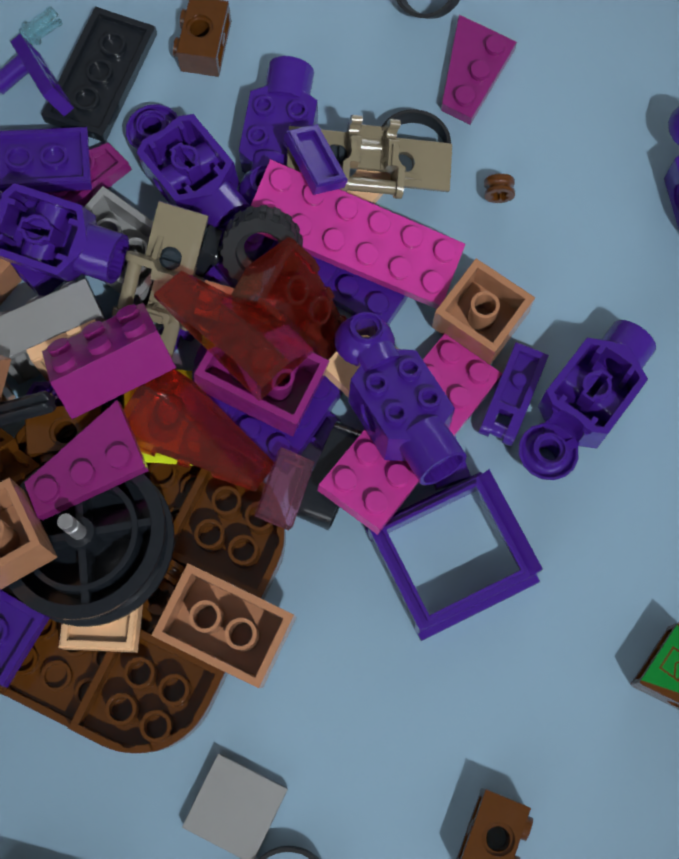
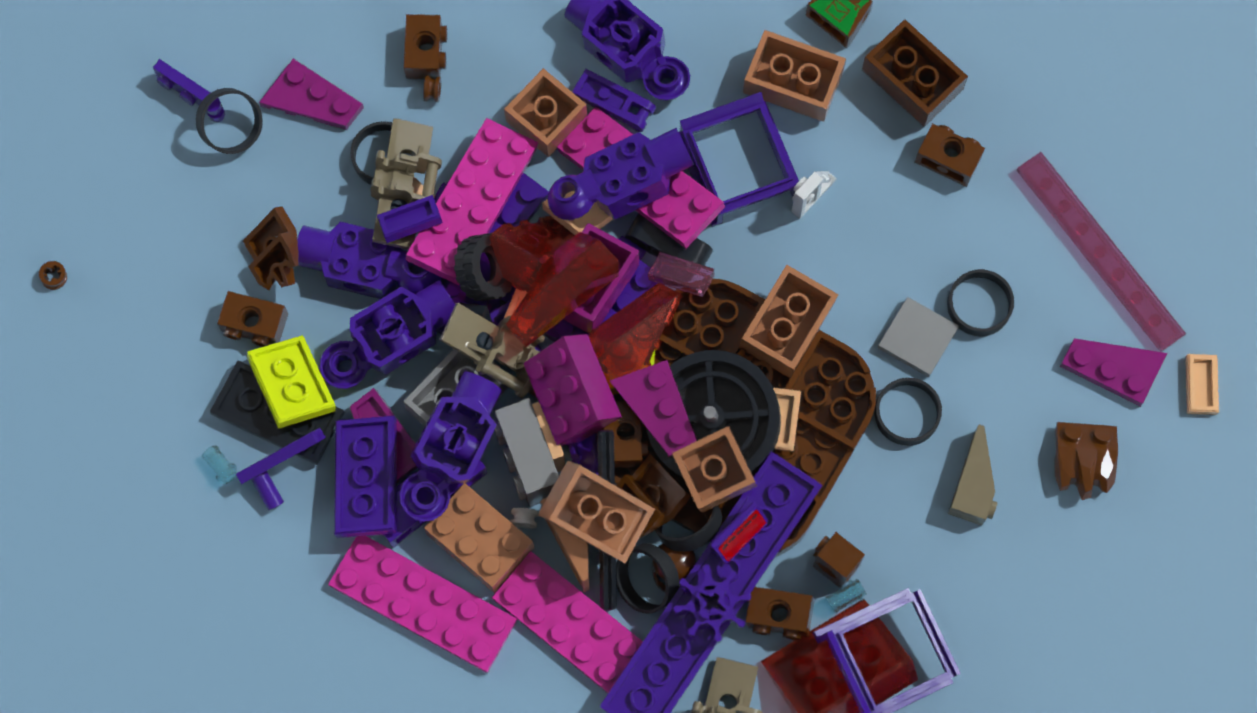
camera: 85 degrees left, 0 degrees up
none -> reddish brown plate [243,206,299,291]
none -> neon yellow tile [247,335,336,428]
none -> reddish brown brick [404,14,448,79]
none -> nougat brick [743,30,846,122]
none -> white wing [791,171,837,219]
none -> reddish brown brick [862,19,968,127]
none -> black tyre [875,378,942,446]

